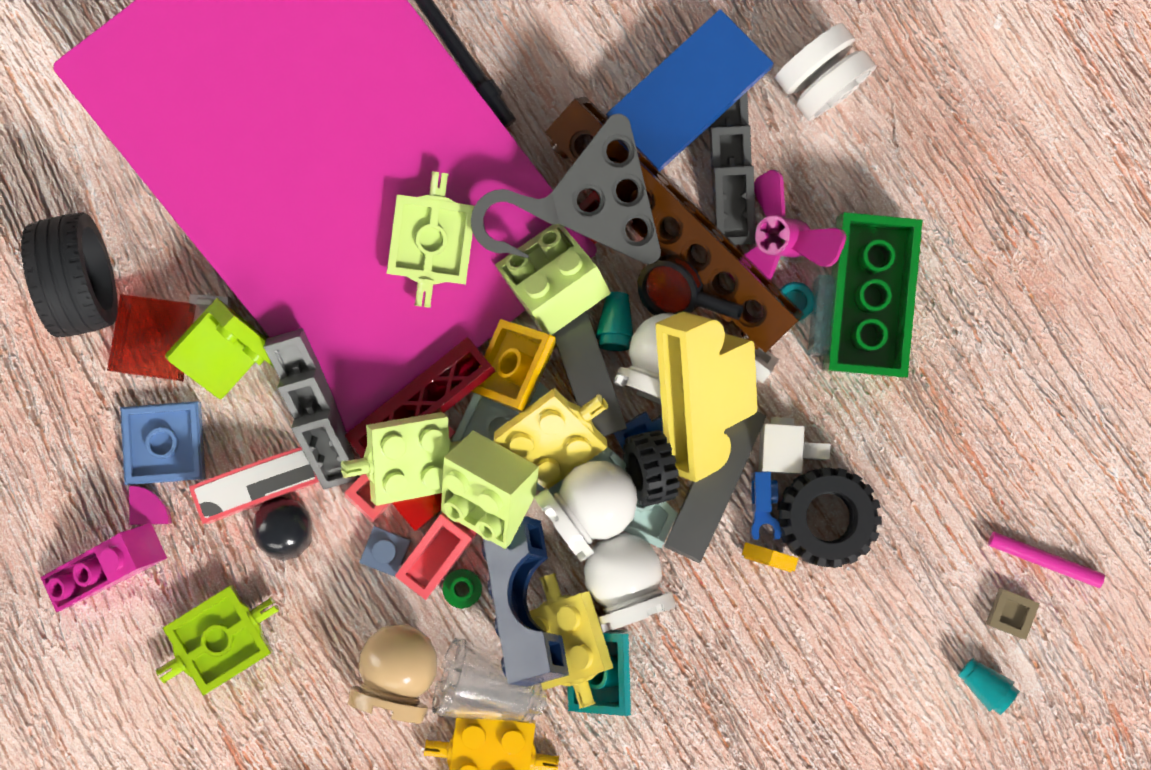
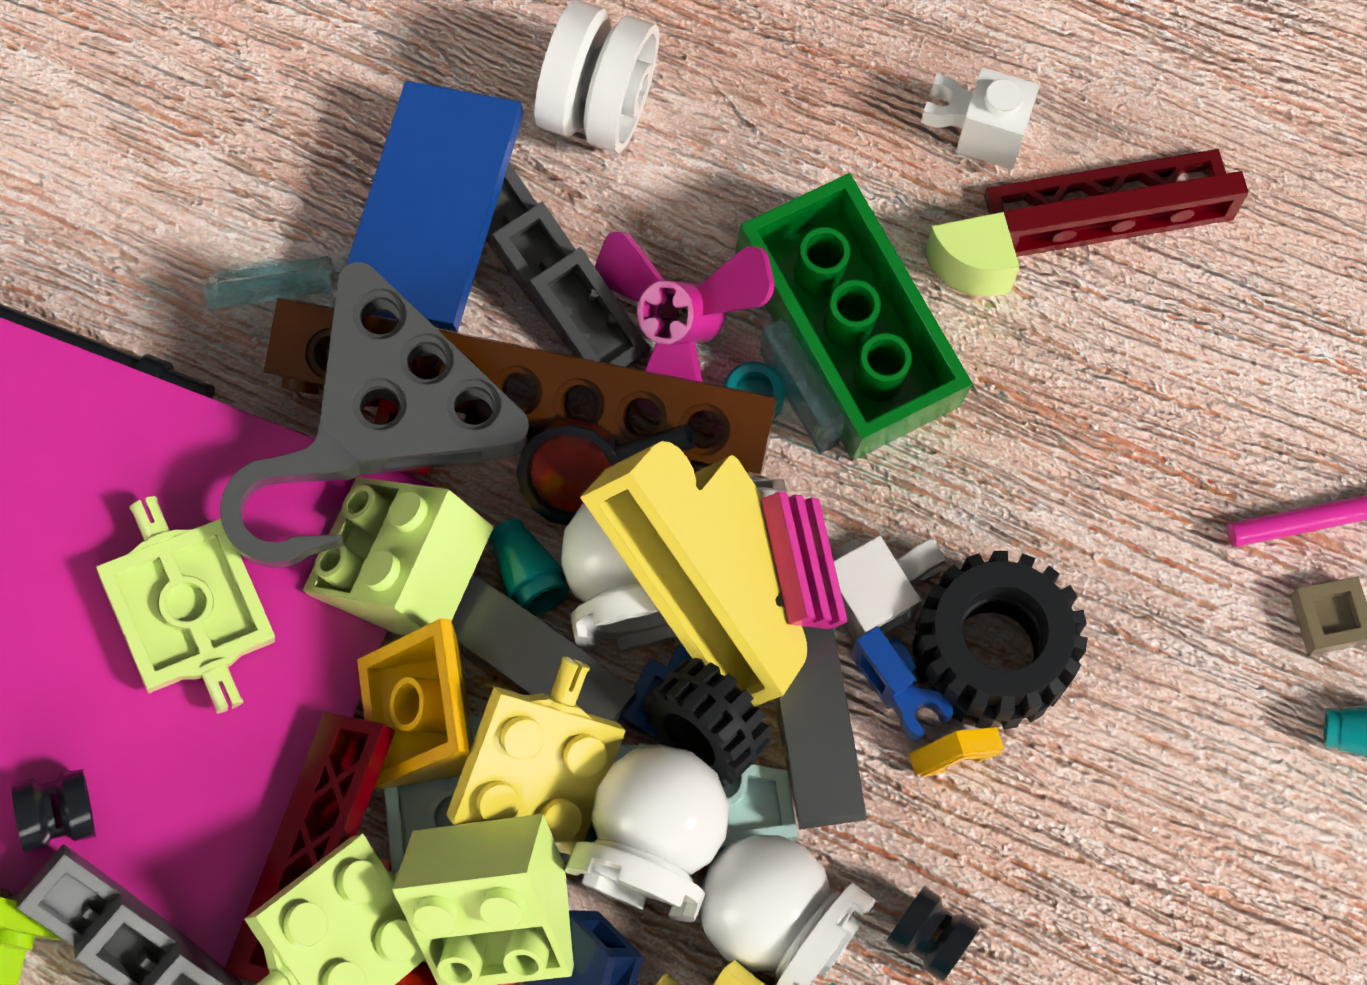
camera: 35 degrees left, 15 degrees down
none -> black wheel [11,769,96,852]
none -> clear light blue tile [204,256,335,310]
none -> tile [761,491,848,629]
none -> black wheel [885,885,981,982]
none -> white brick [921,67,1040,170]
none -> yellowish green brick [925,212,1019,296]
none -> dark red fence [984,149,1249,257]

